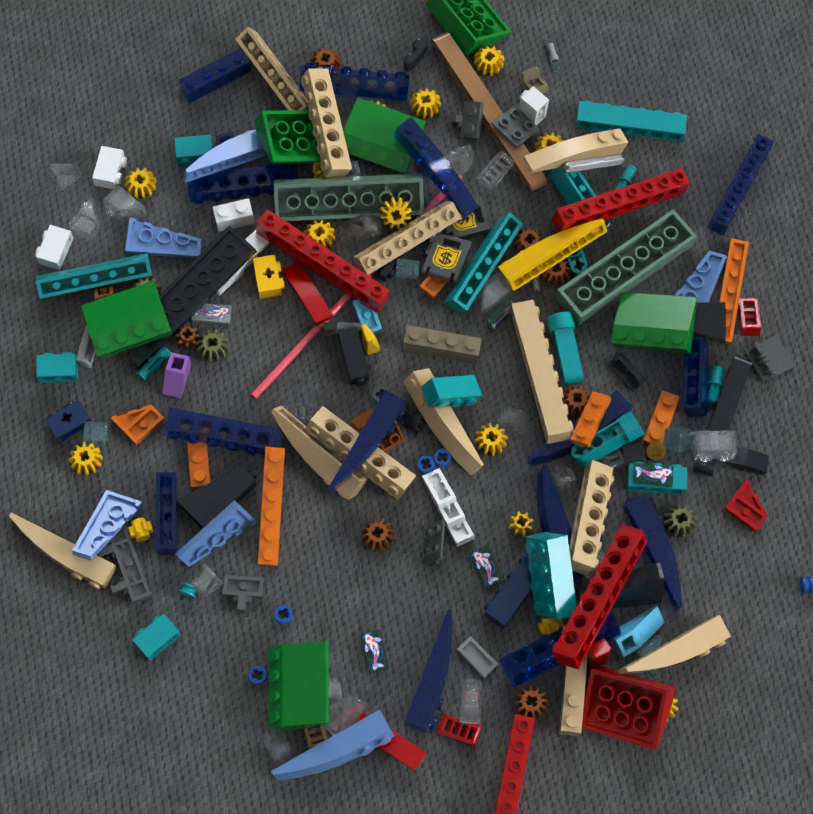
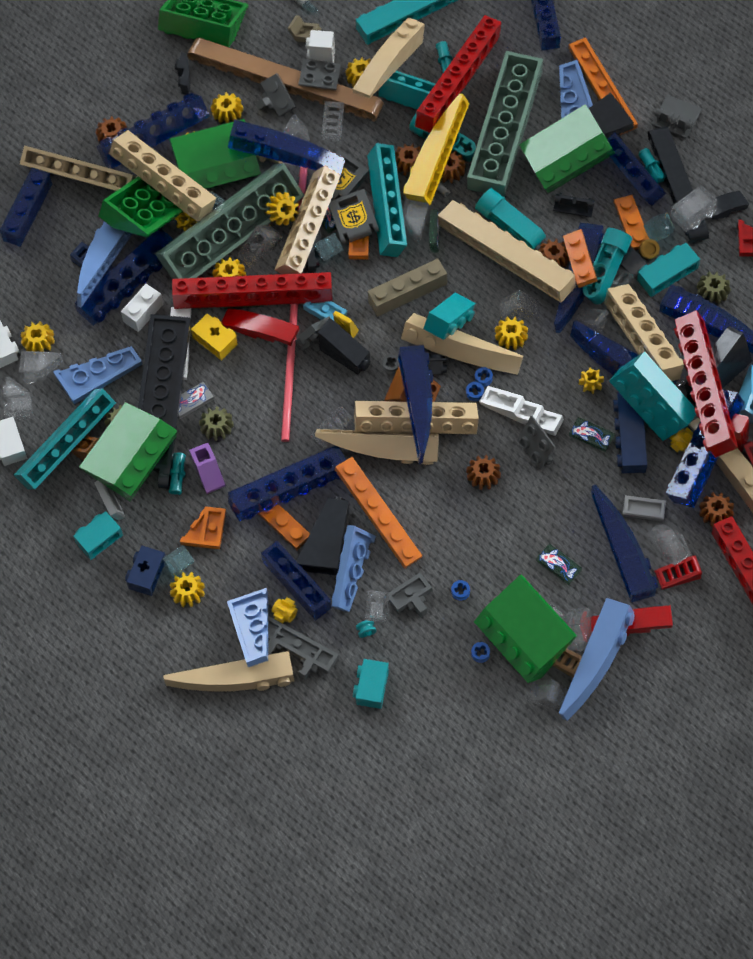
camera: 30 degrees left, 5 degrees down
teal brick [175,135,213,167] -> none
dark orange gear [176,324,200,350] -> none
yellow gear [474,46,504,76] -> none
light grey axle [563,154,624,173] -> none
tile [633,463,674,487] -> none
red slope [739,298,761,336] -> none

